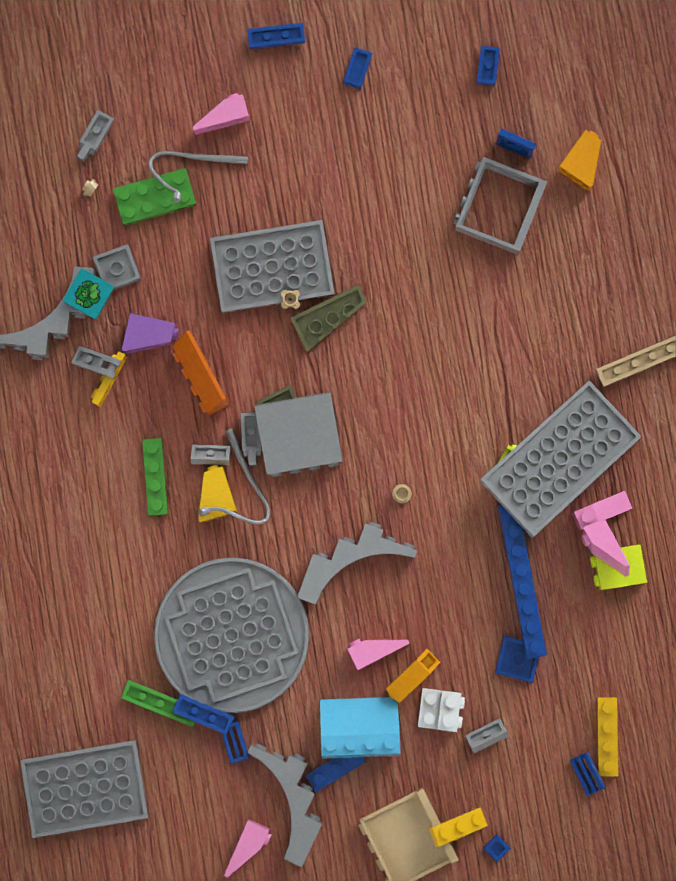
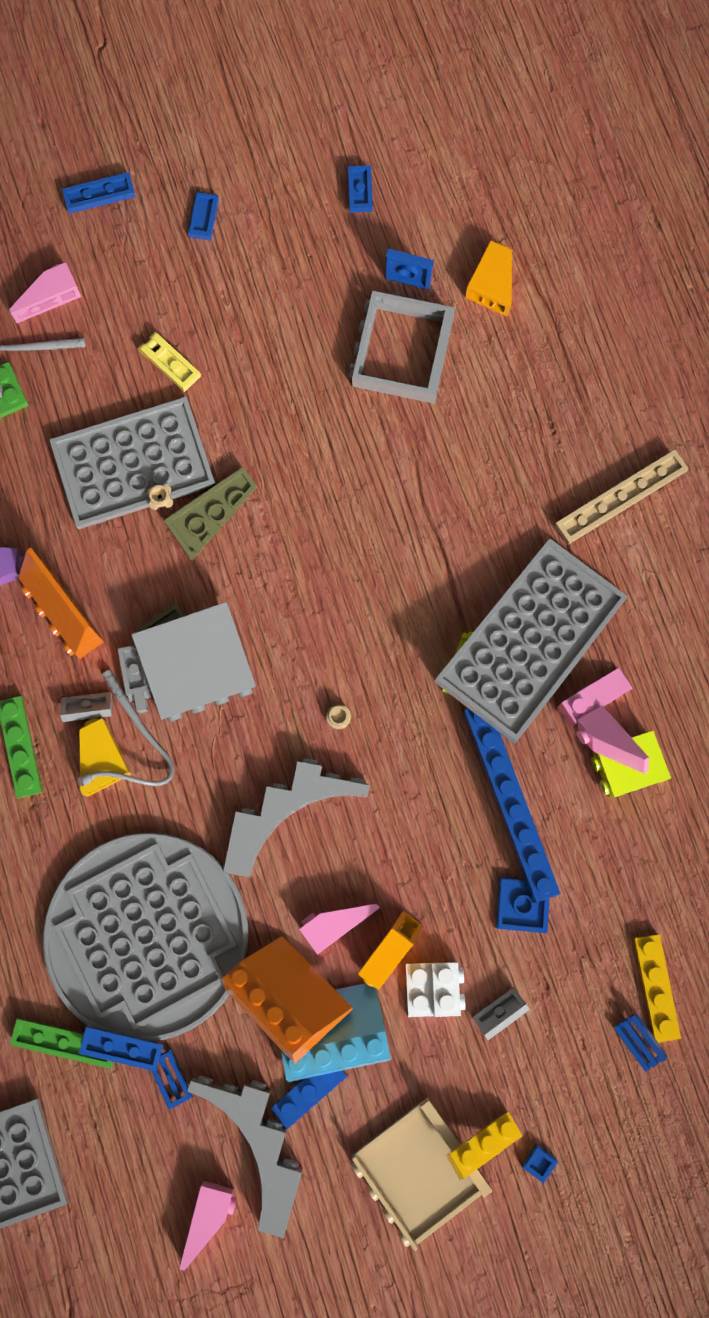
camera: 15 degrees left, 5 degrees down
none -> light yellow plate [138,332,201,392]
none -> orange slope [222,936,353,1064]

